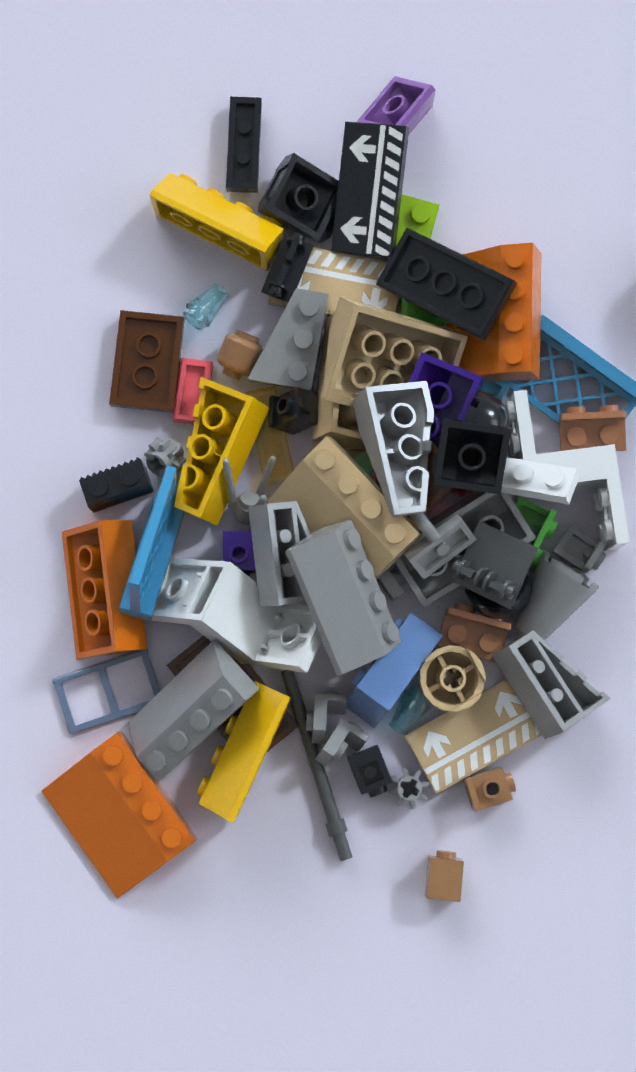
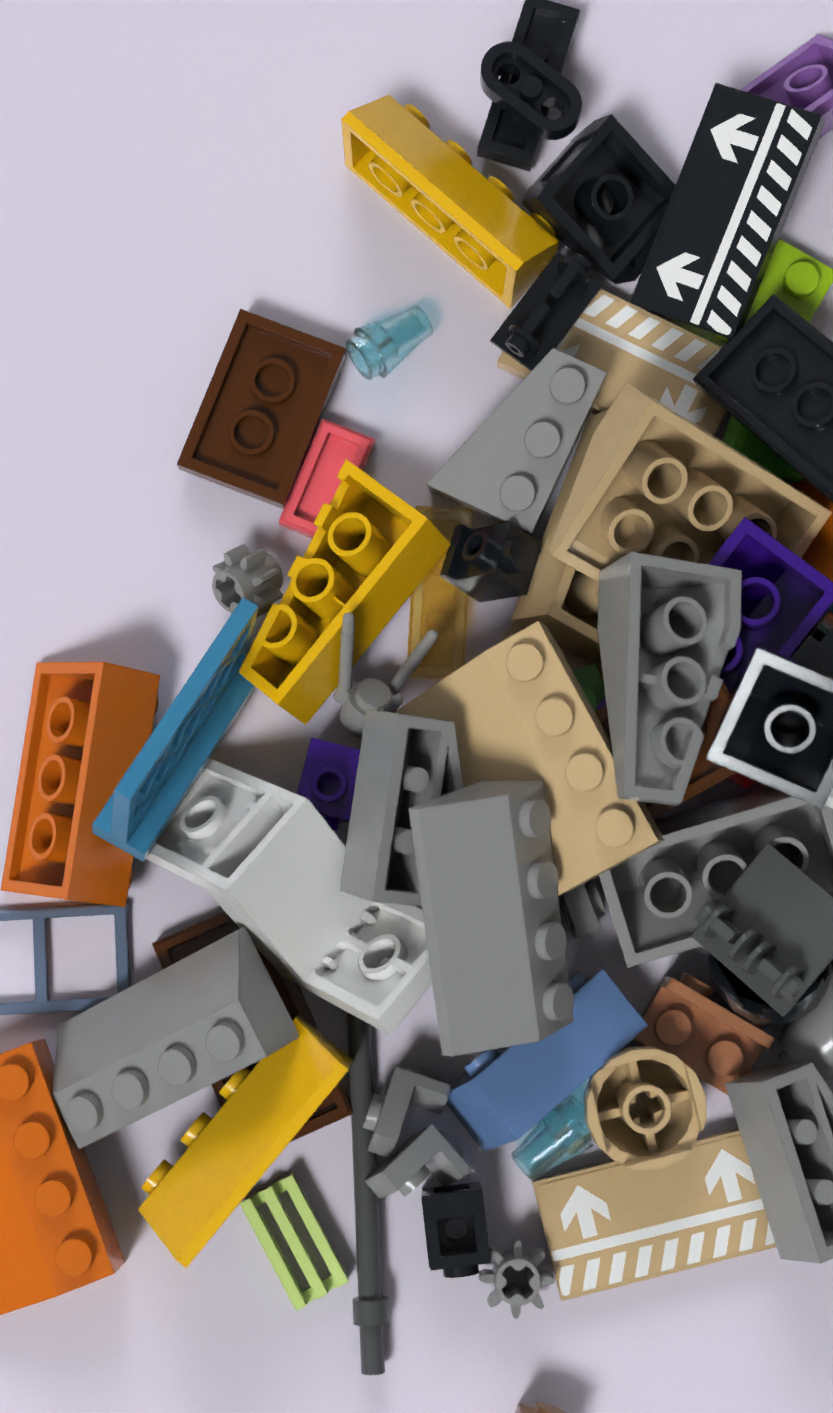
camera: 15 degrees right, 0 degrees up
black brick [79,457,154,513] -> none
medium nougat head [216,330,263,380] -> none
light grey plate [404,513,477,579] -> none
medium nougat brick [463,767,516,812] -> none
none -> yellowish green tile [240,1172,349,1311]
none -> black plate [480,42,582,140]

